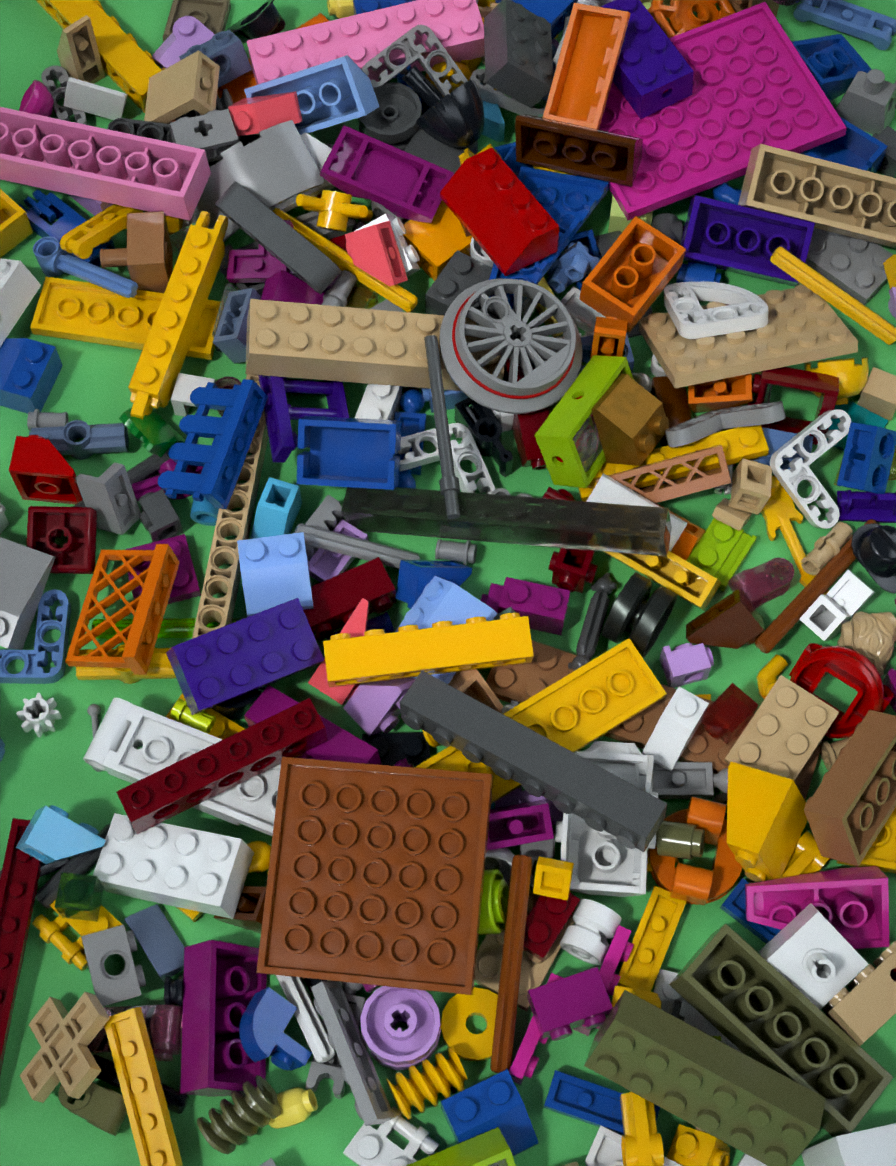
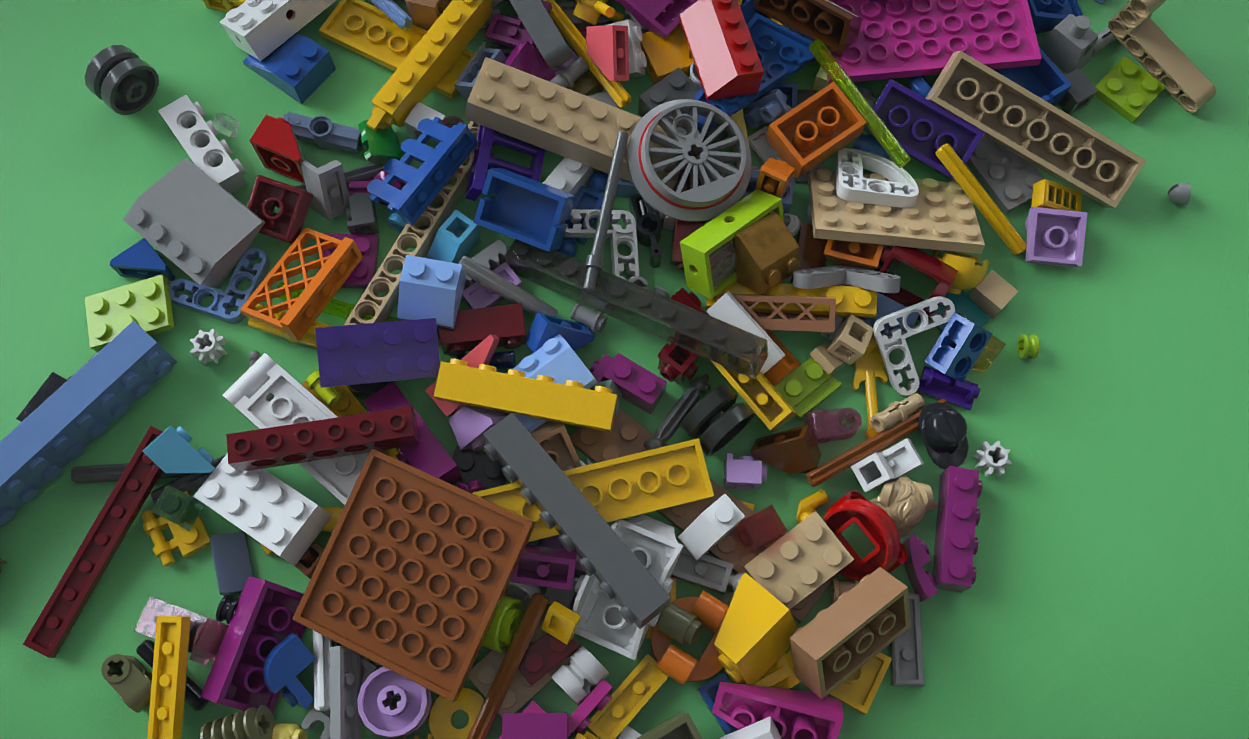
camera: 15 degrees right, 5 degrees up
tan plate [19,992,110,1103] -> none
light grey pin [27,409,69,431] -> none
light grey brick [81,924,146,1006] -> none
none -> clear neon green axle [809,39,911,168]

